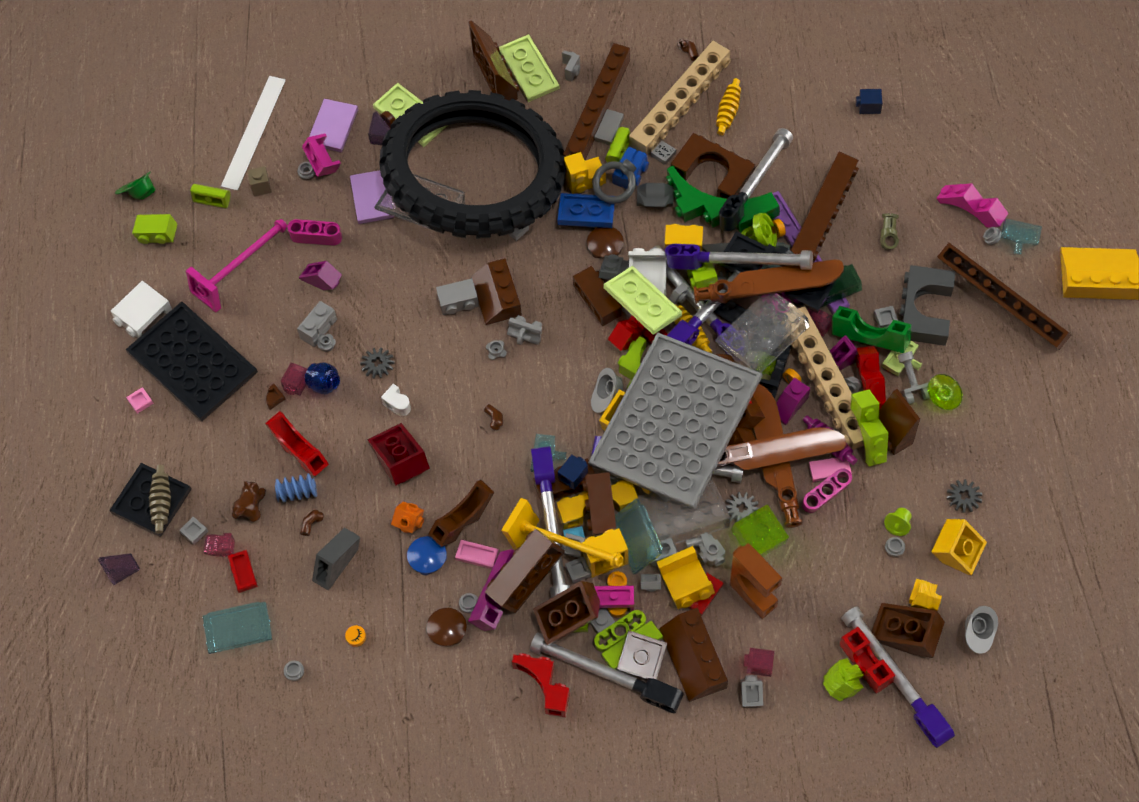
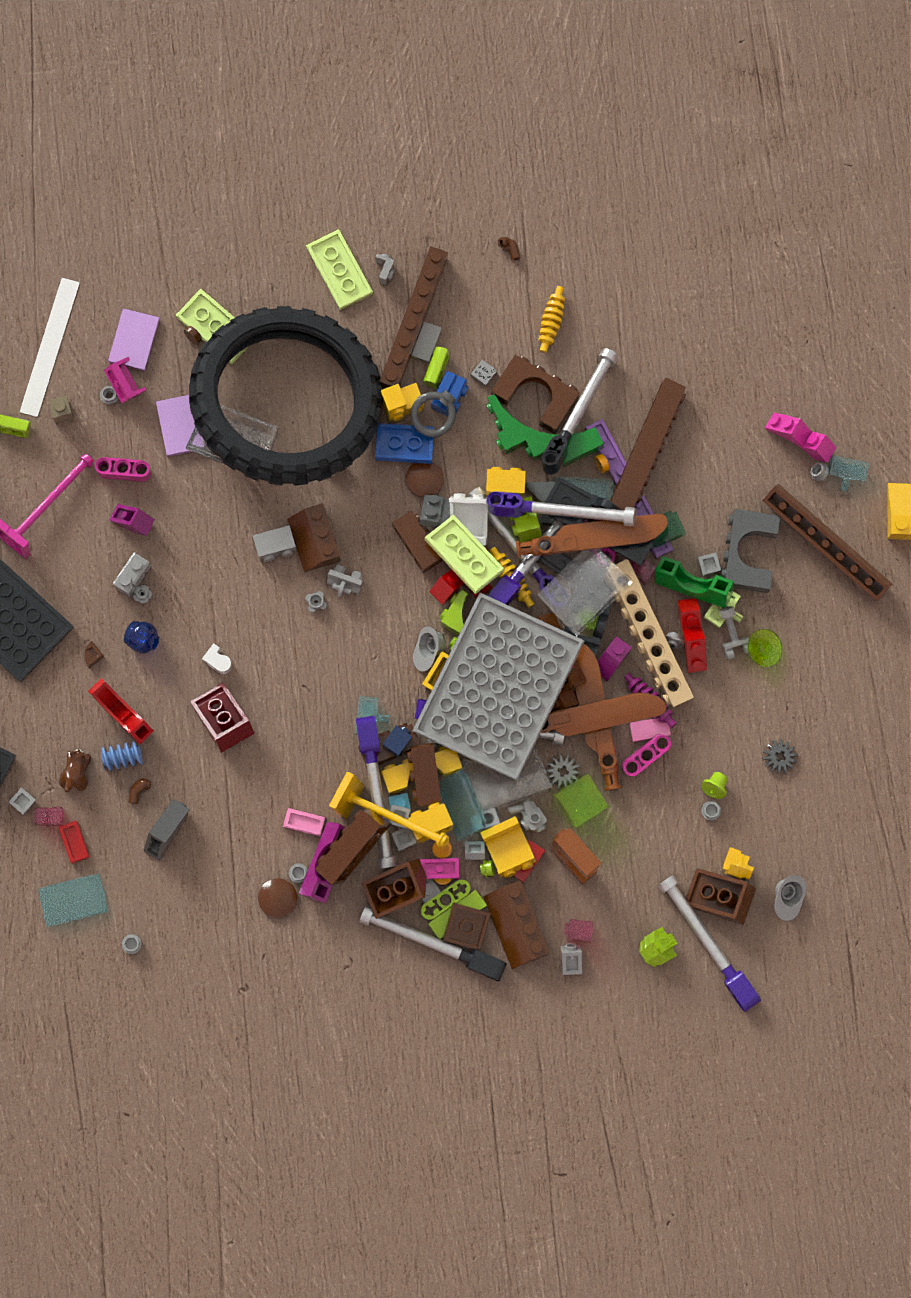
camera: 10 degrees left, 15 degrees up
clear pink brick [281,363,310,396] -> none
light orange tile [345,625,366,647] -> none
dark grey gear [360,348,394,378] -> none
clear purple slope [368,112,390,145] -> none
orange brick [391,501,424,533] -> none
blue dish [407,536,447,575] -> none
reddish brown arch [428,480,495,547] -> none
reddish brown slope [468,21,519,101] -> none
reddish brown arm [484,404,503,431] -> none
red arch [512,653,570,718] -> none
tan brick [629,41,731,155] -> none
dark grey slope [637,183,674,207] -> none
light grey plate [669,282,689,305] -> none
lime tile [741,213,777,247] -> none
light orange tile [783,368,802,384] -> none
magenta slope [829,336,857,370] -> none
red arch [839,627,895,694] -> none
lime arch [851,389,888,467] -> none
dark blue brick [855,89,883,114] -> none
reddish brown slope [879,389,920,455] -> none
olive connector [880,213,899,250] -> none
yellow slope [931,519,987,575] -> none
none -> lime plate [480,859,495,878]

